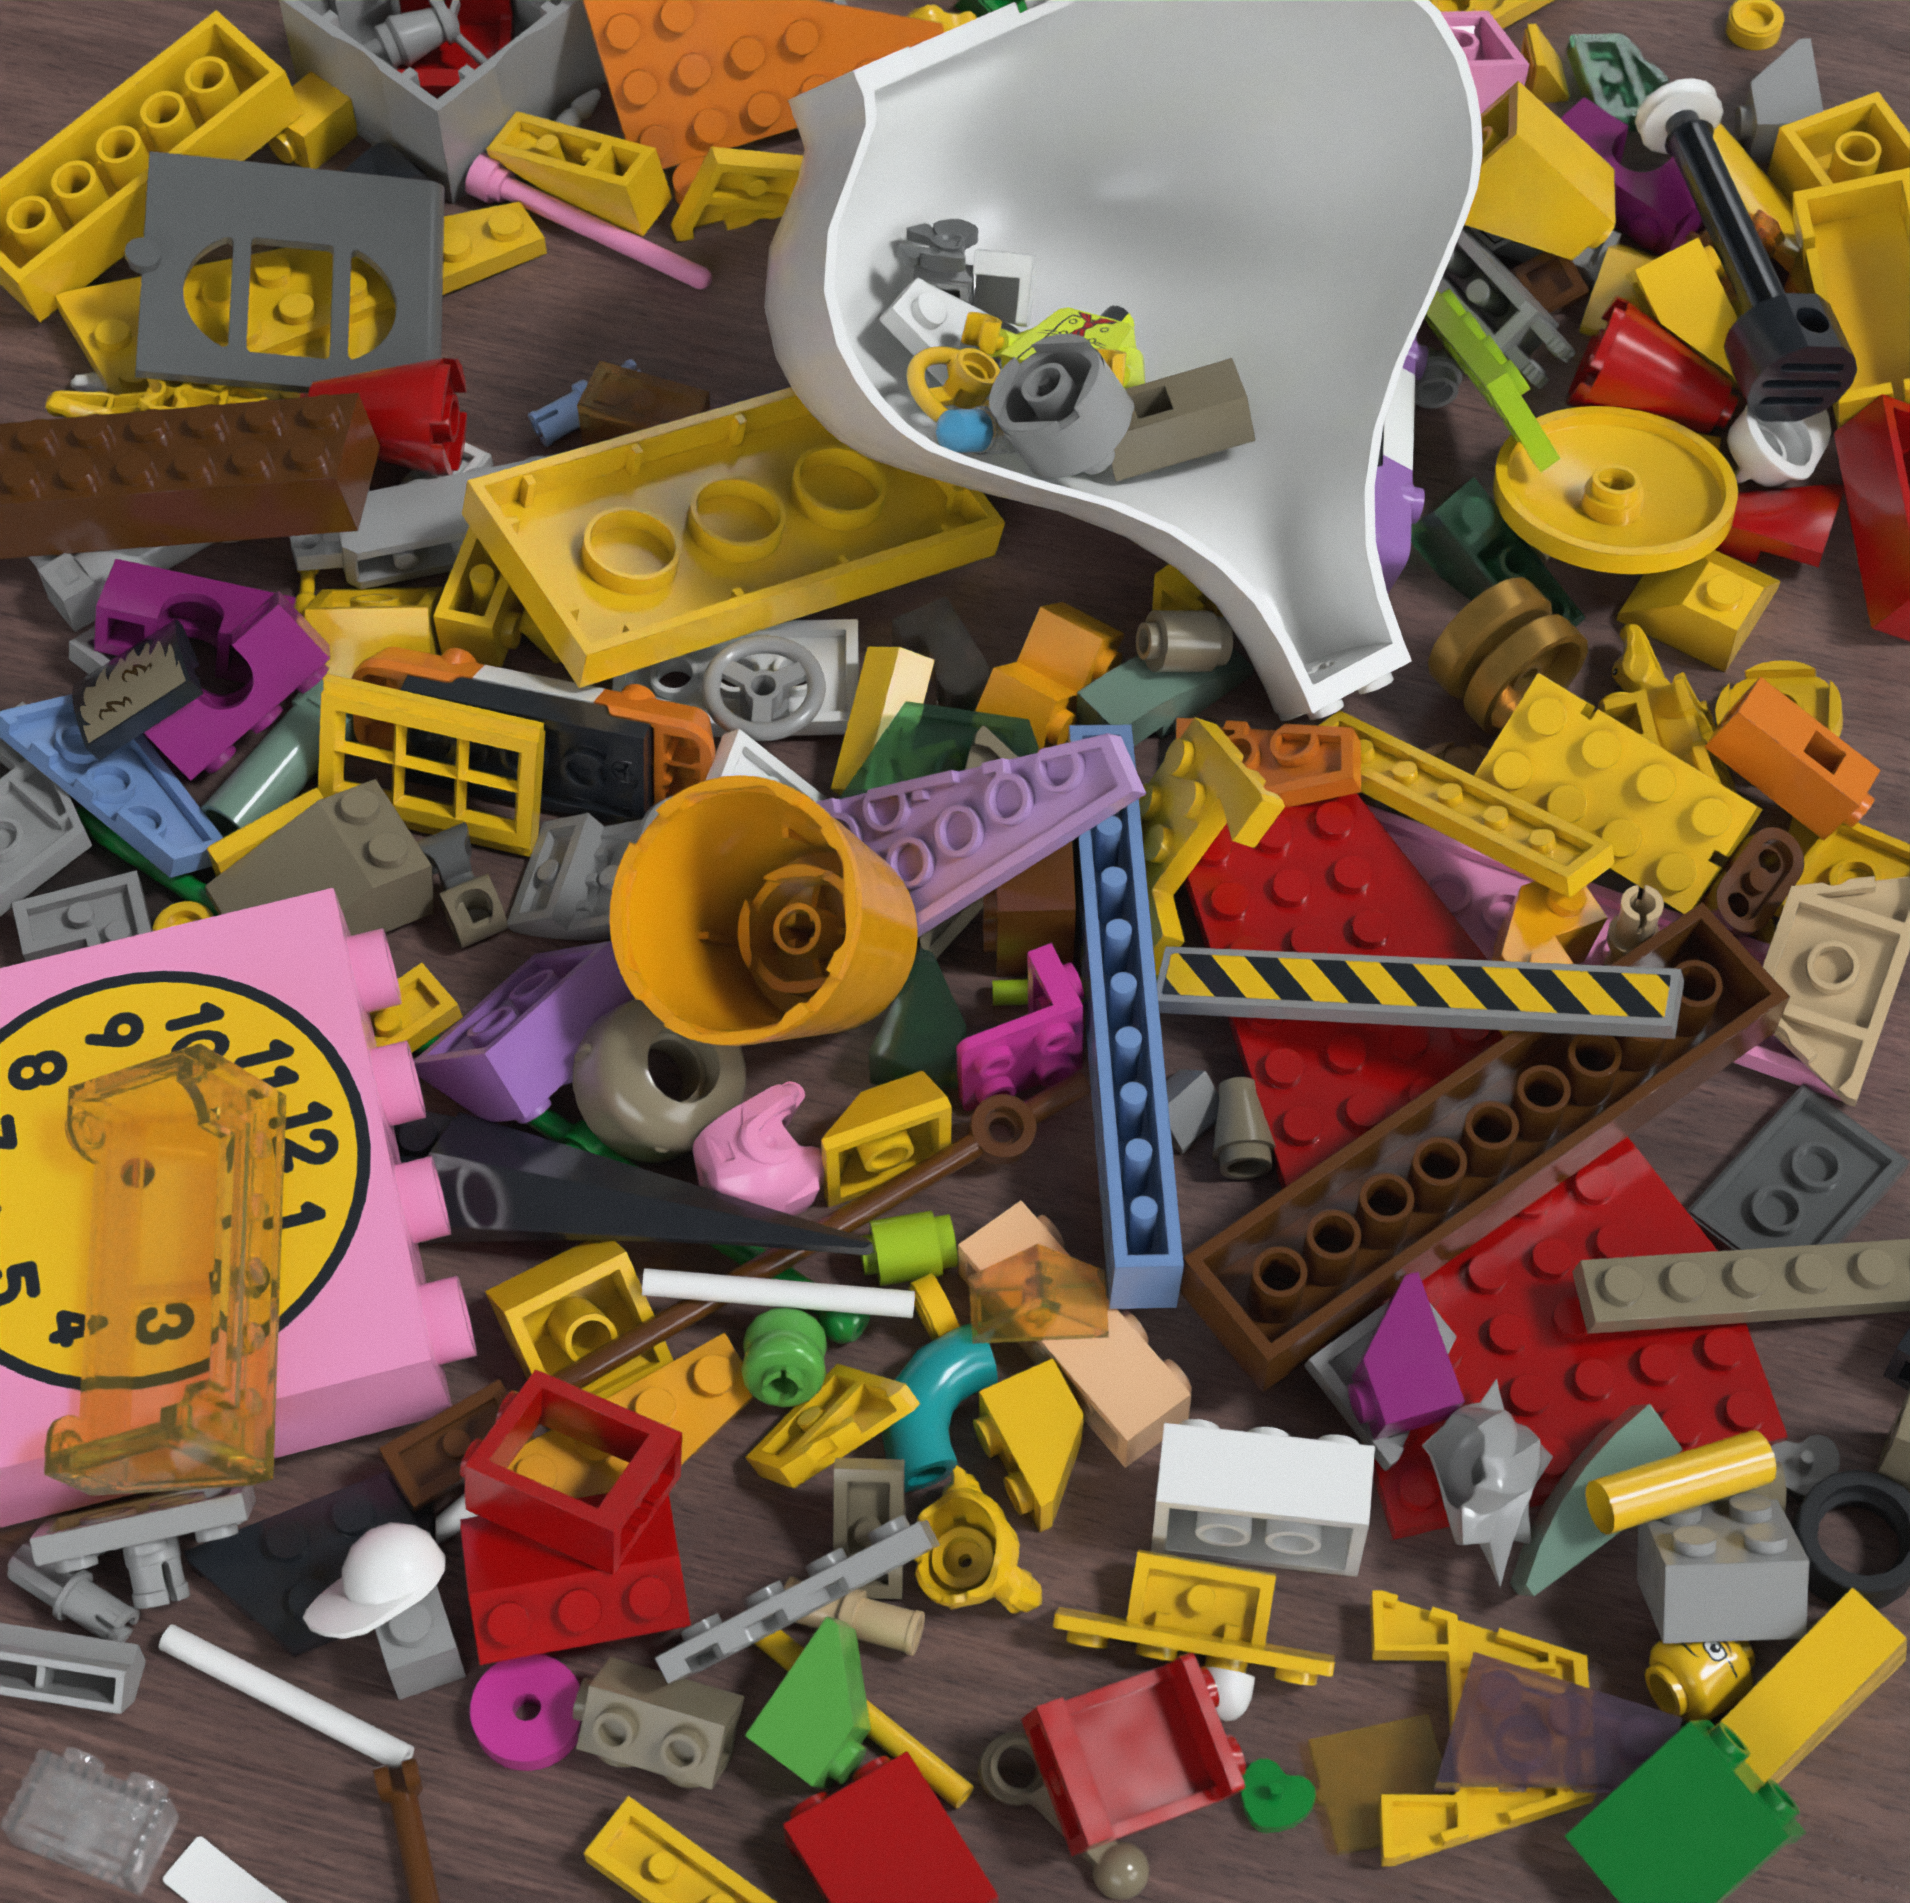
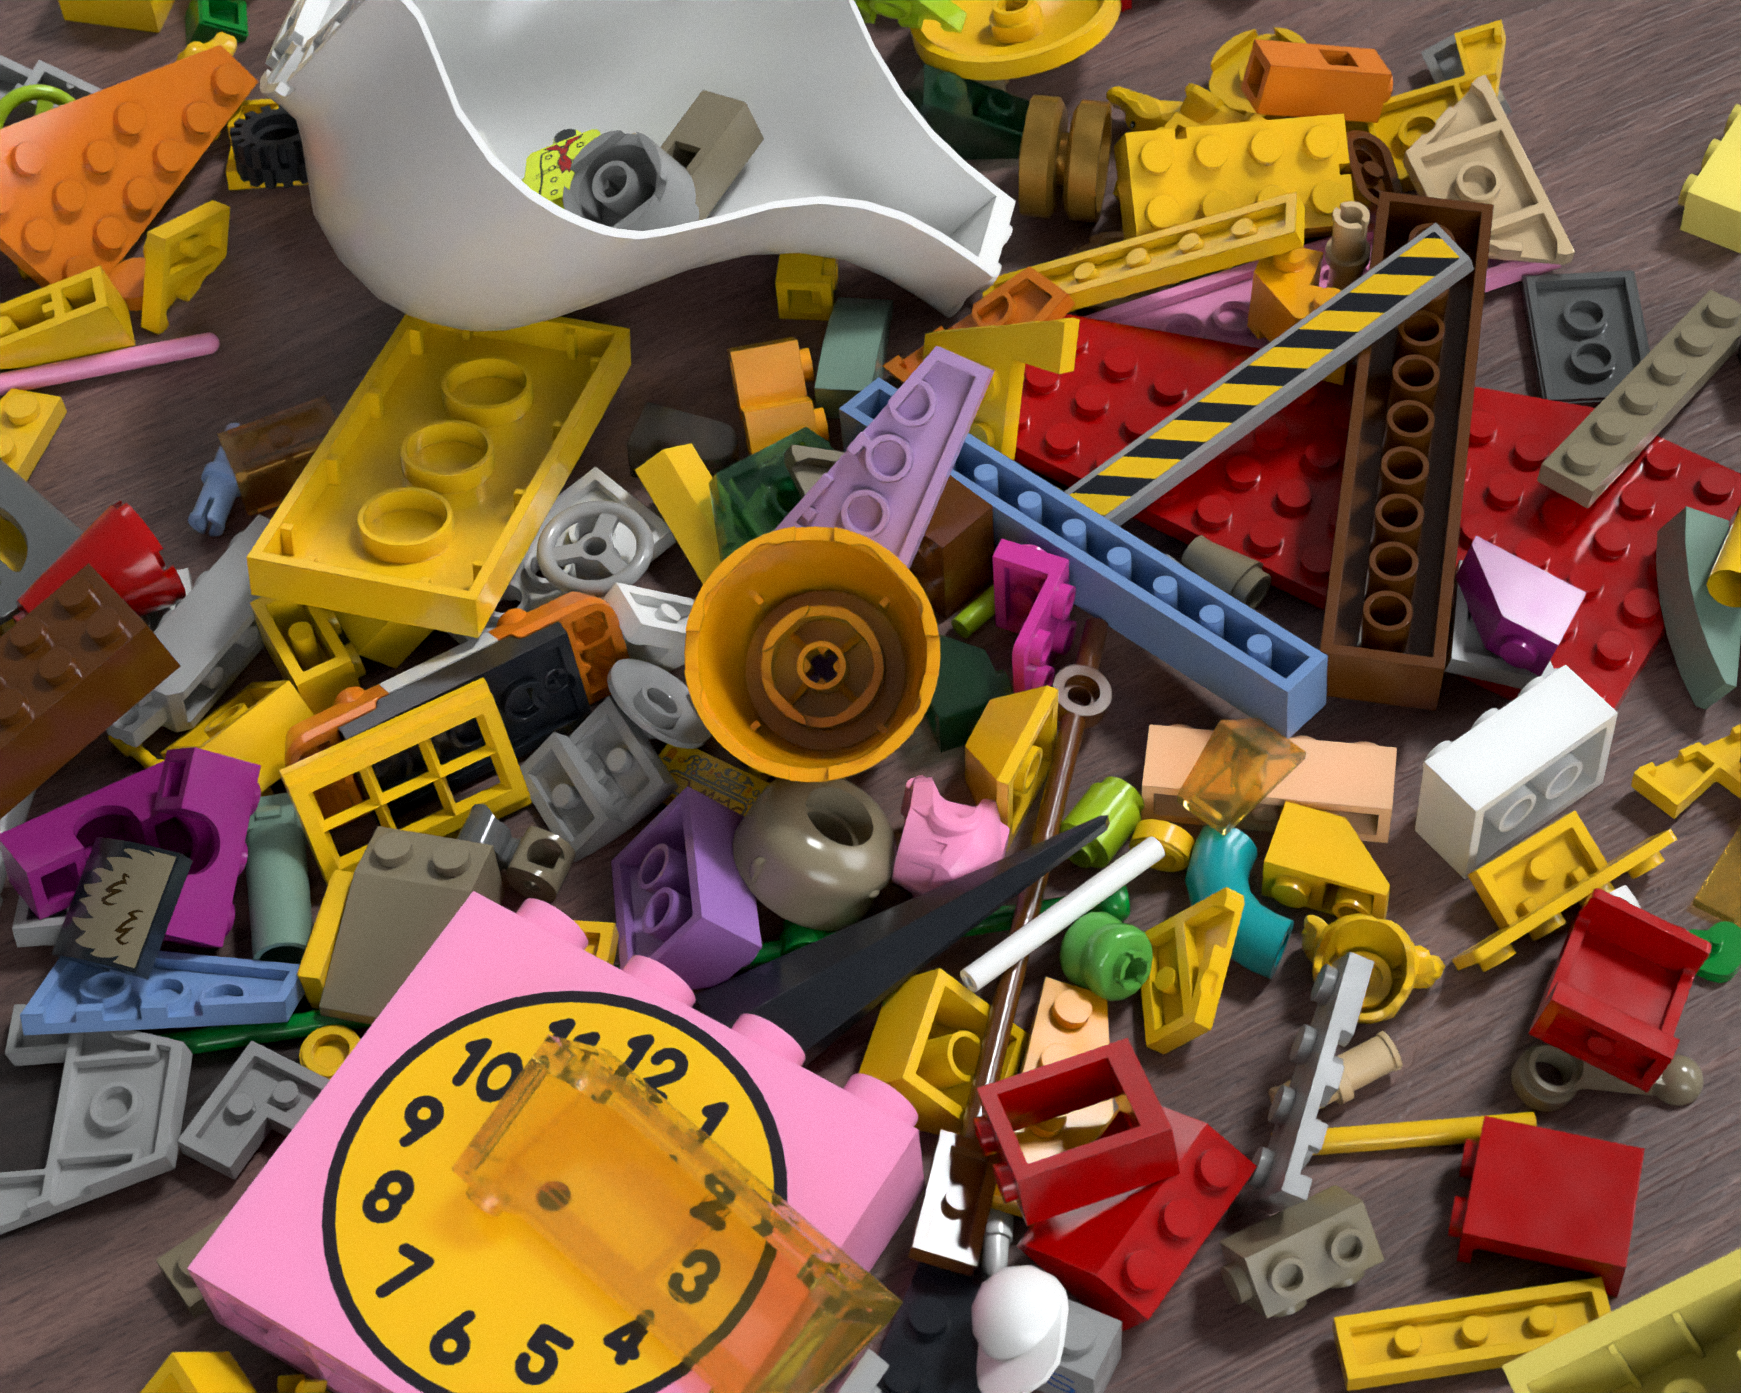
camera: 40 degrees left, 5 degrees down
dark pink piece [470,1654,582,1771] -> none
bright green slope [745,1616,871,1789] -> none
dark tan slope [833,1458,906,1599] -> none
dark tan brick [1136,610,1233,672] -> none
light grey hair [1422,1379,1553,1588] -> none
yellow slope [1617,550,1780,672] -> none

